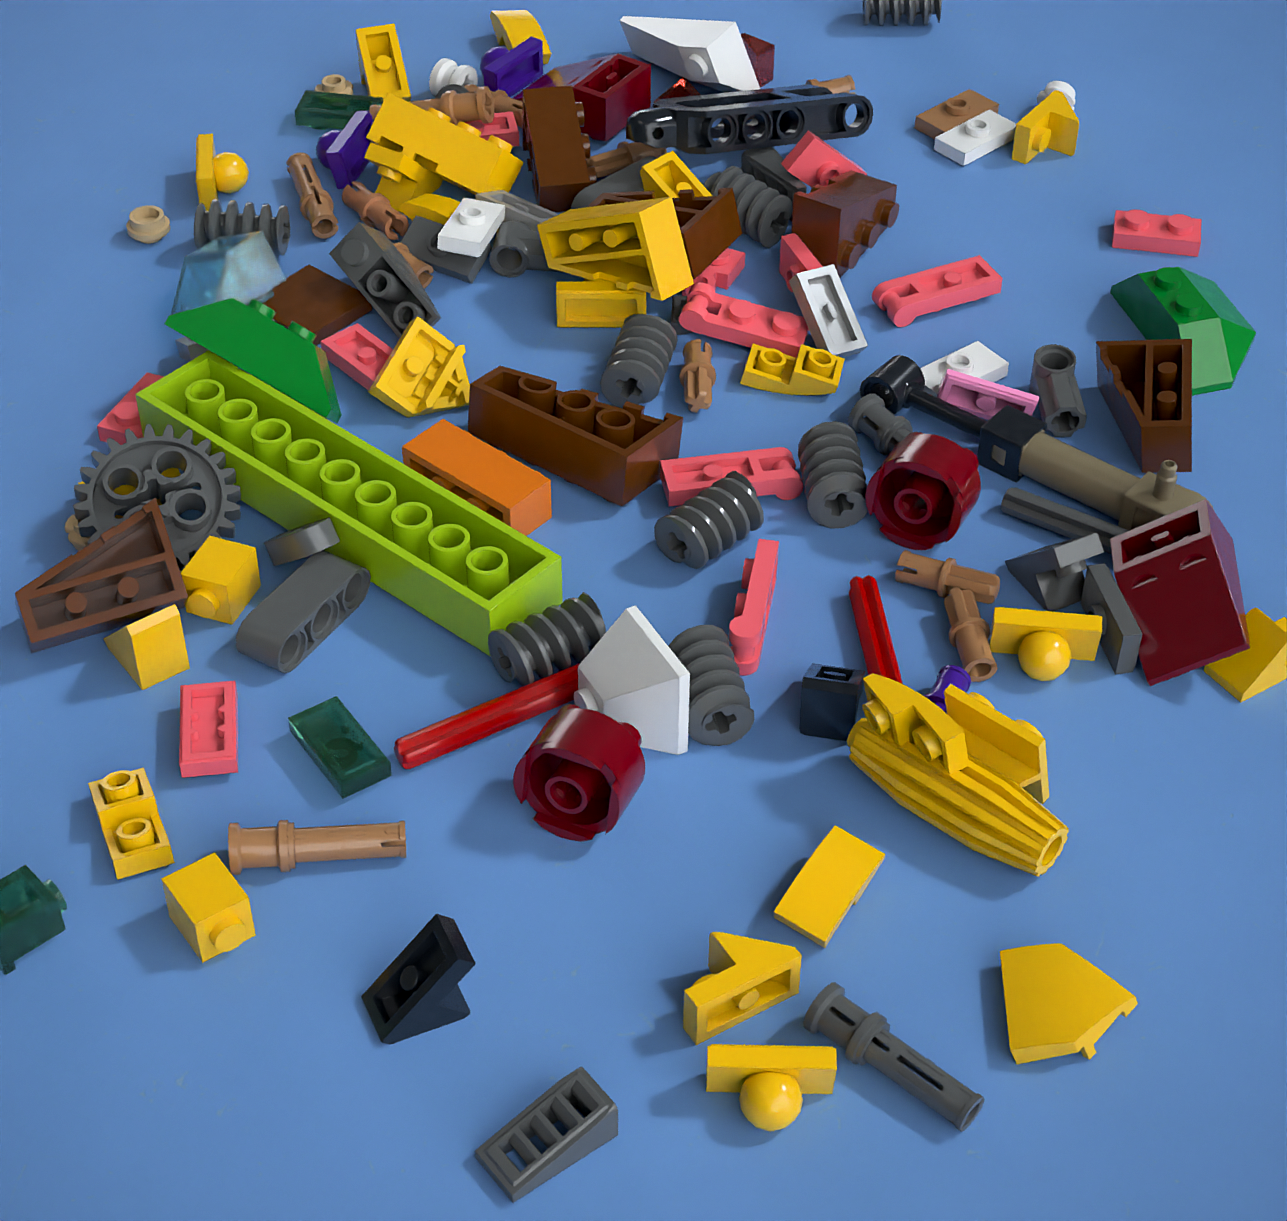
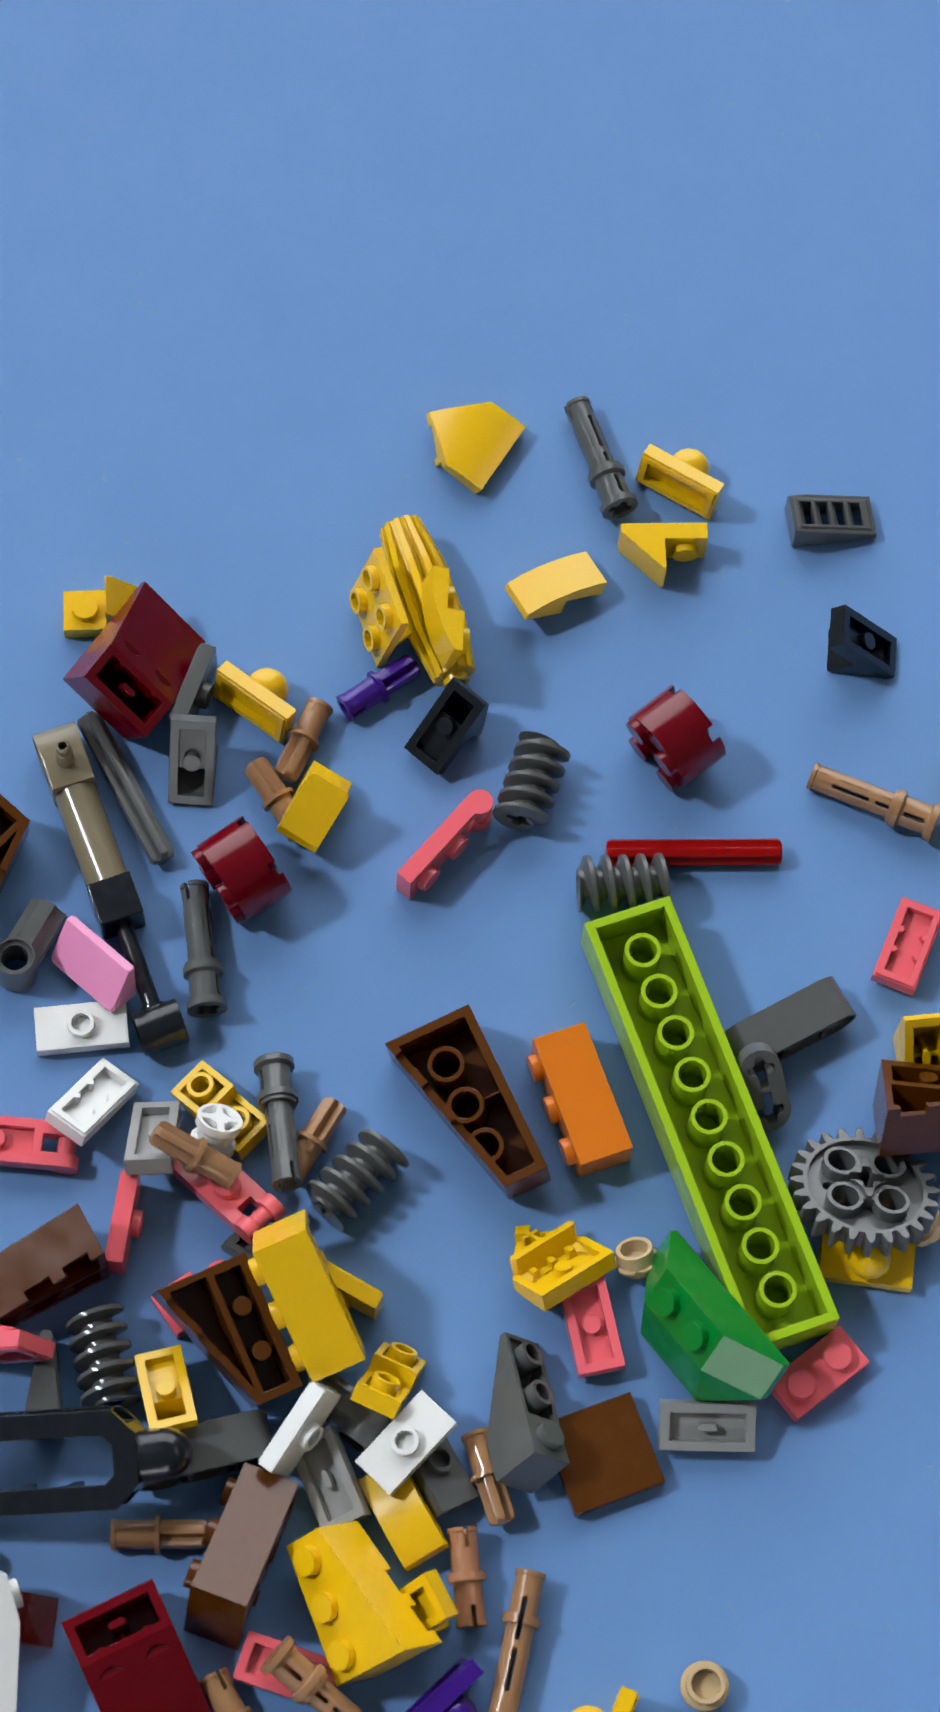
camera: 155 degrees left, 25 degrees up
clear light blue slope [171,231,286,315] -> none
yellow brick [181,535,261,625] -> none
dark grey piece [194,199,290,260] -> none
clear green plate [288,696,392,799] -> none
white slope [574,605,690,755] -> none
dark grey piece [654,471,764,569] -> none
coral plate [660,447,804,507] -> none
dark grey piece [798,421,868,529] -> none
red axle [848,575,903,684] -> none
none -> white plate [44,1058,139,1147]
none -> medium nougat axle [149,1121,242,1190]
none -> white wheel [191,1103,243,1158]
none -> dark grey pin [253,1052,303,1192]
none -> white plate [258,1381,342,1476]
none -> yellow slope [276,760,352,853]
none -> yellow slope [350,1342,427,1420]
none -> tan plate [615,1237,657,1279]

